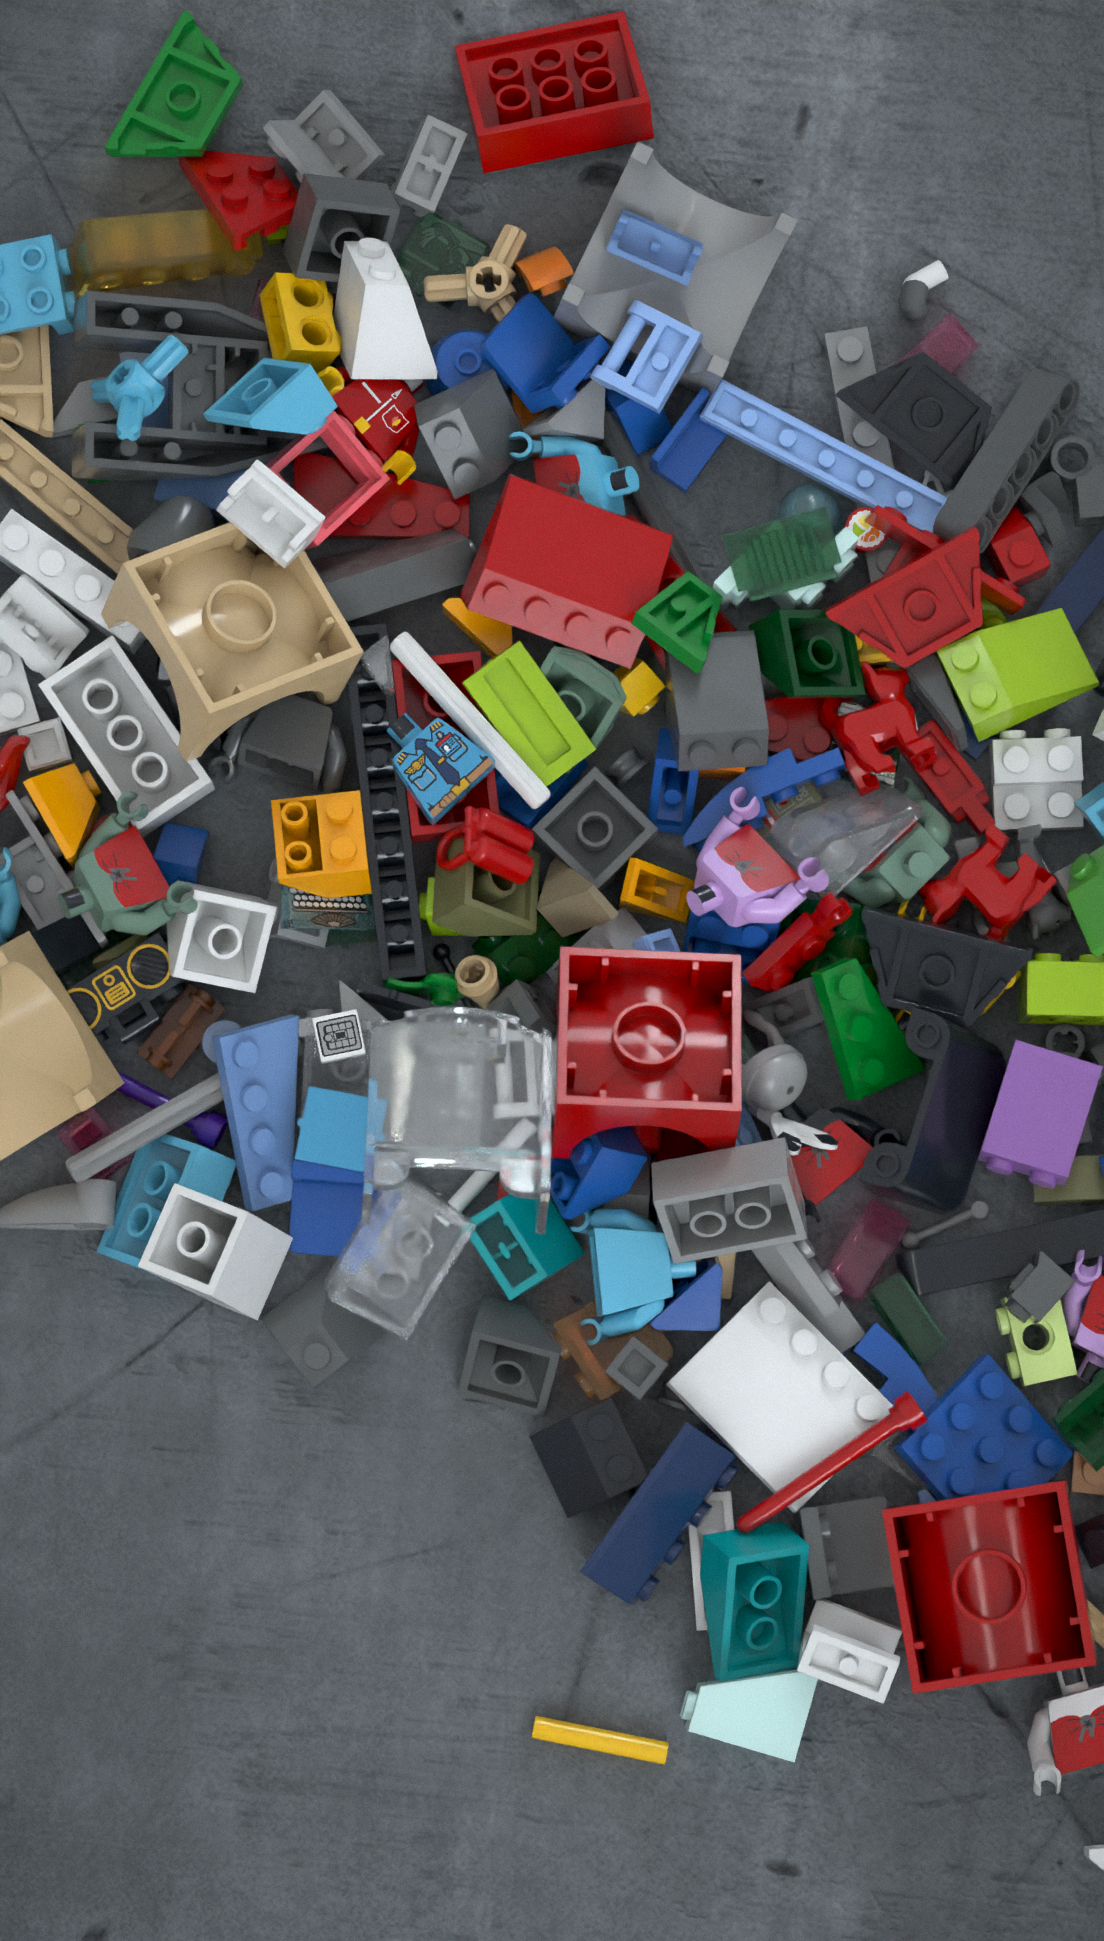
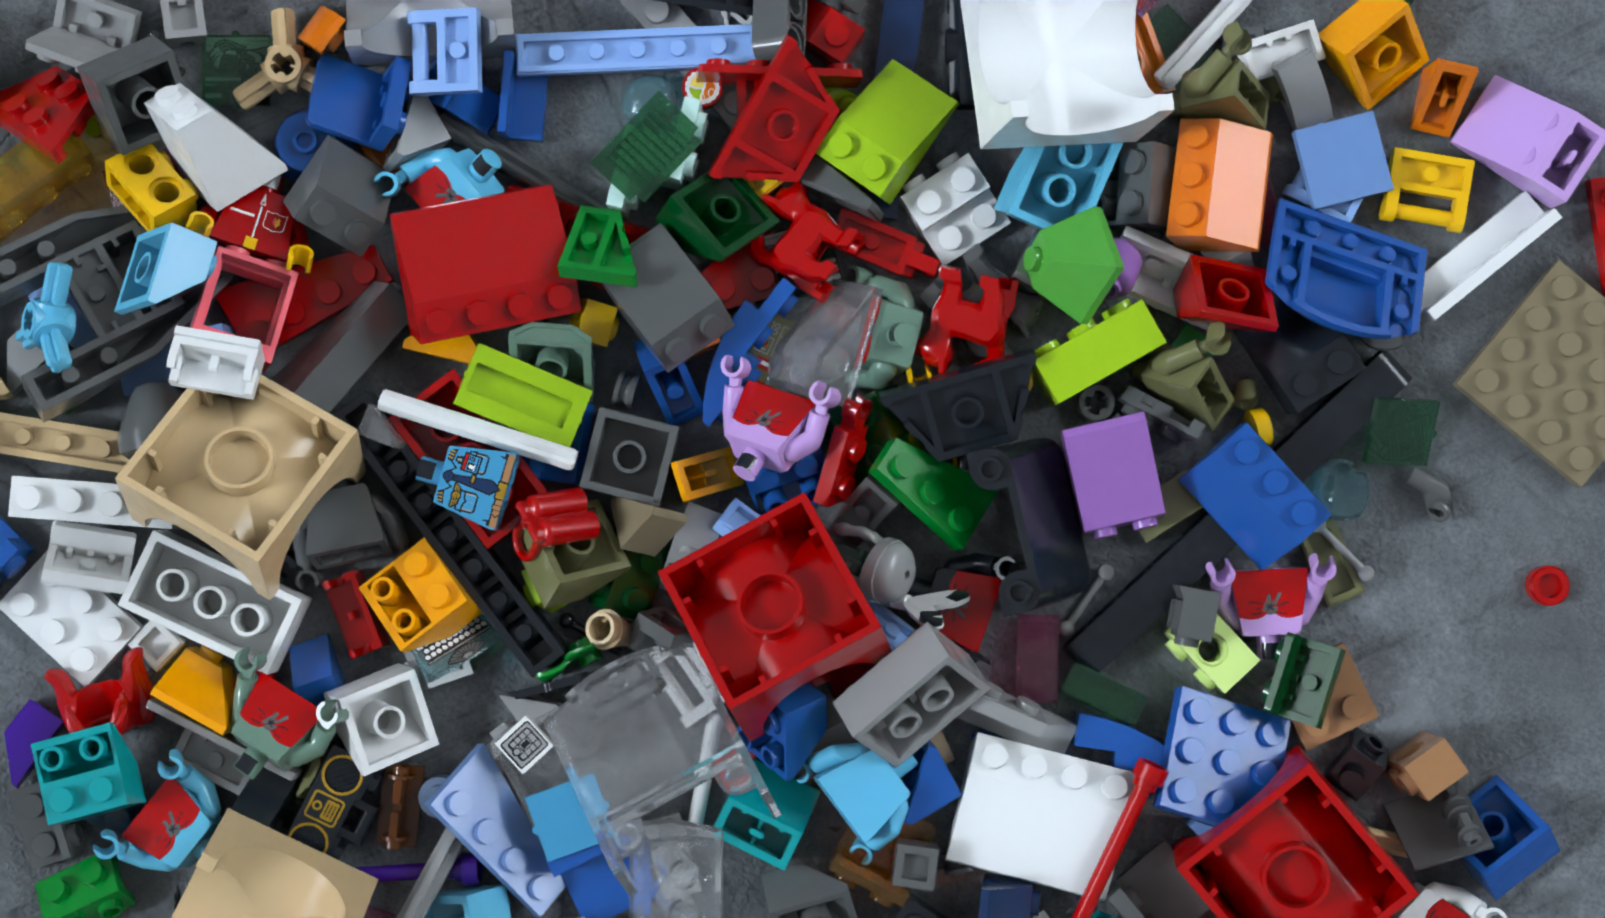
camera: 30 degrees left, 5 degrees up
none -> red hinge [322,569,391,659]

